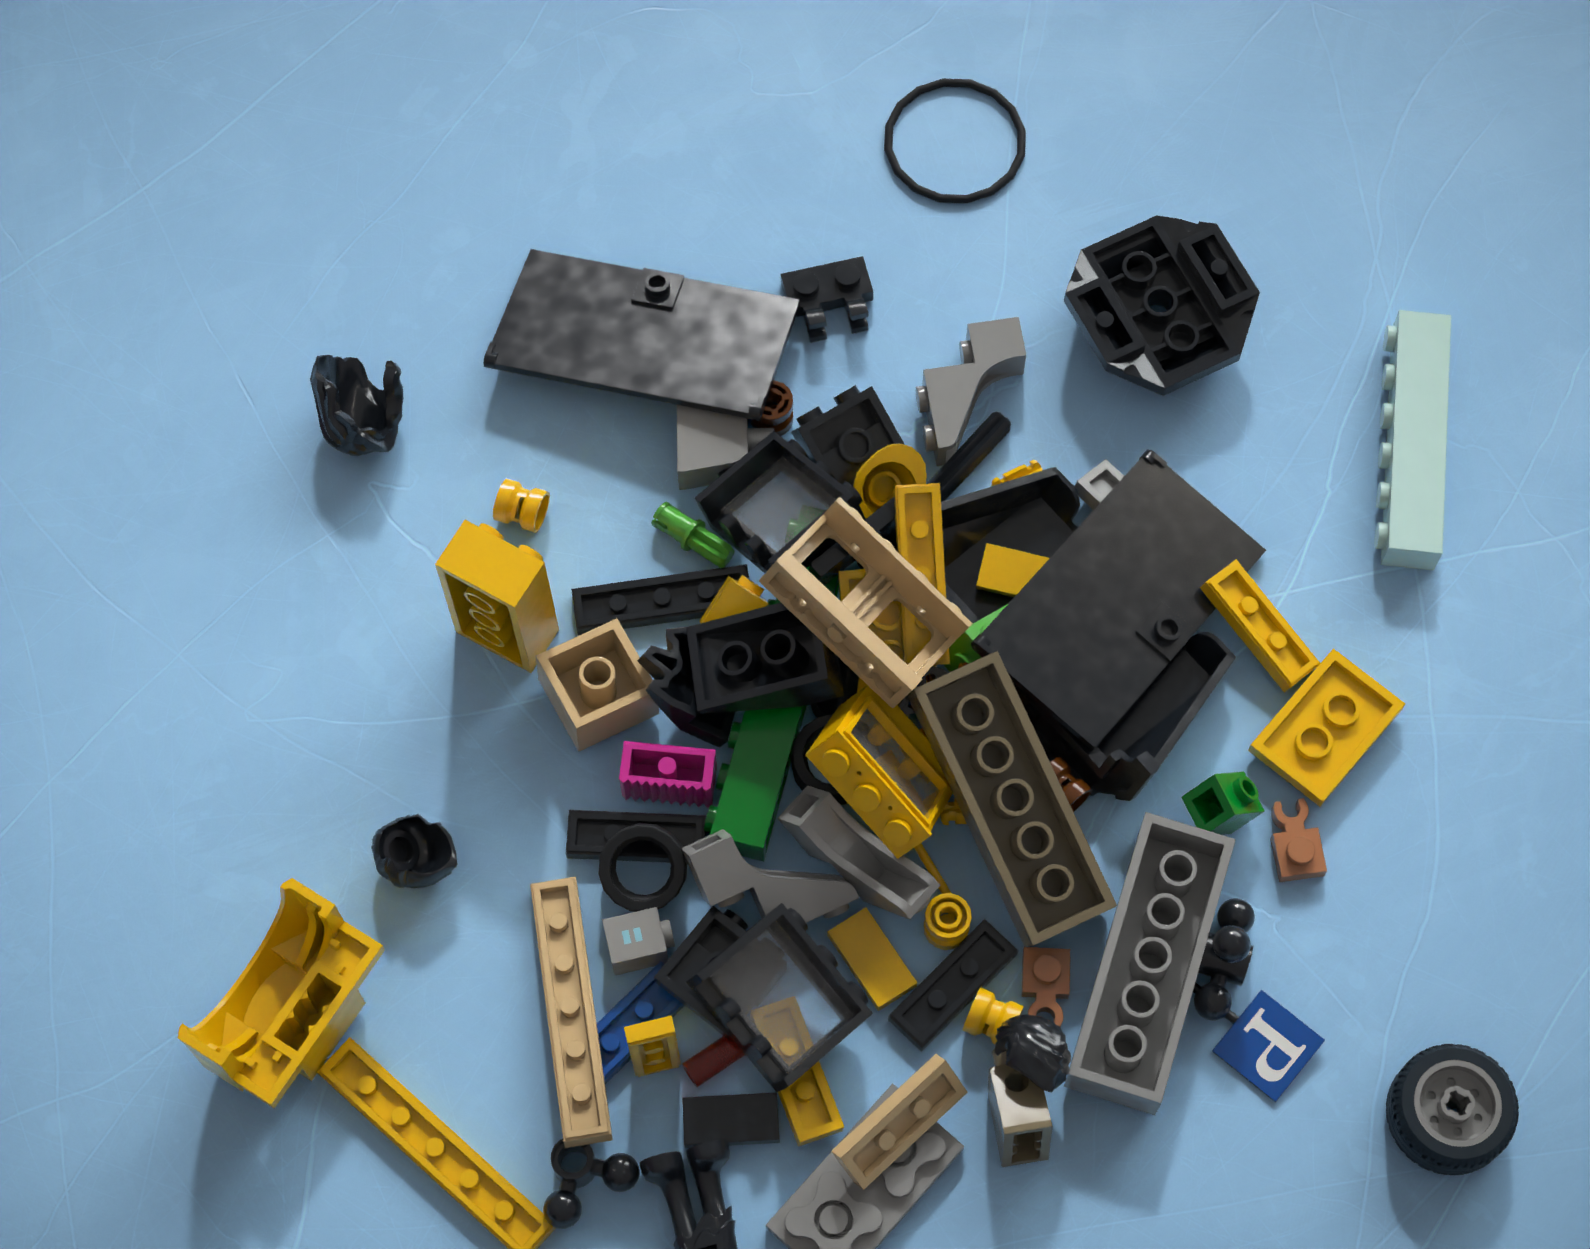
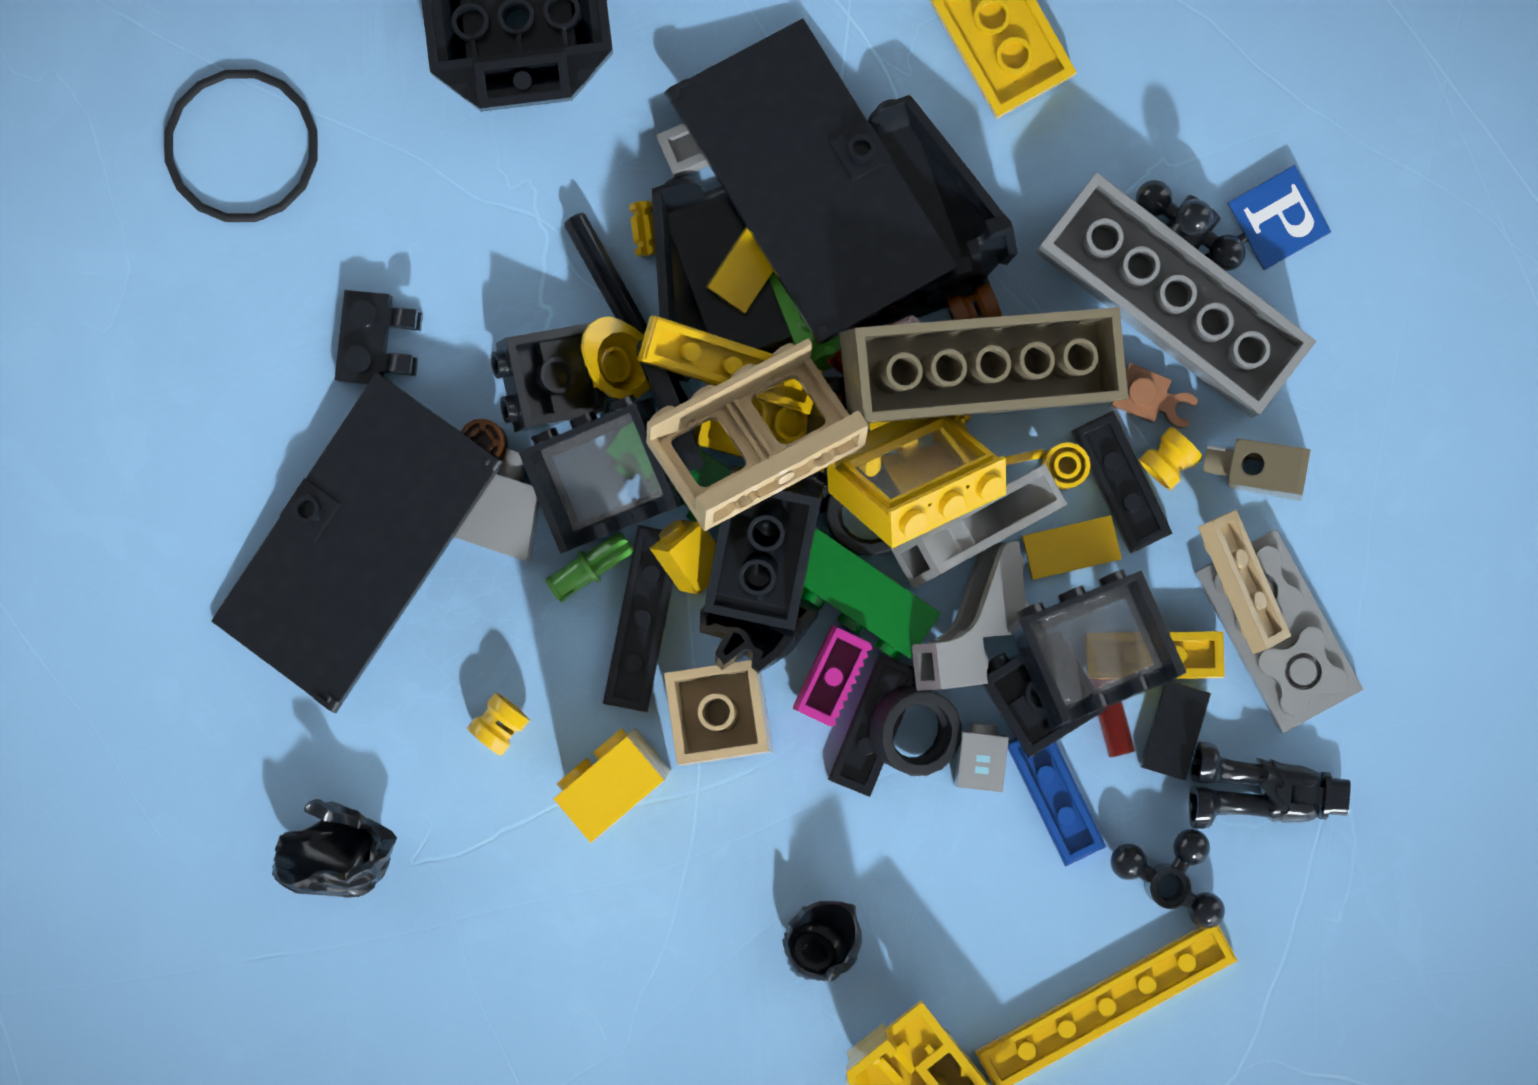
camera: 70 degrees left, 20 degrees up
tan tile [530,877,613,1148] -> none
yellow tile [624,1015,681,1077] -> none
light grey arch [916,317,1026,466] -> none
black hair [994,1014,1071,1093] -> none
green brick [1181,771,1265,835] -> none
yellow tile [1200,559,1320,693] -> none
nougat plate [1270,798,1327,882] -> none
wheel [1386,1044,1519,1175] -> none

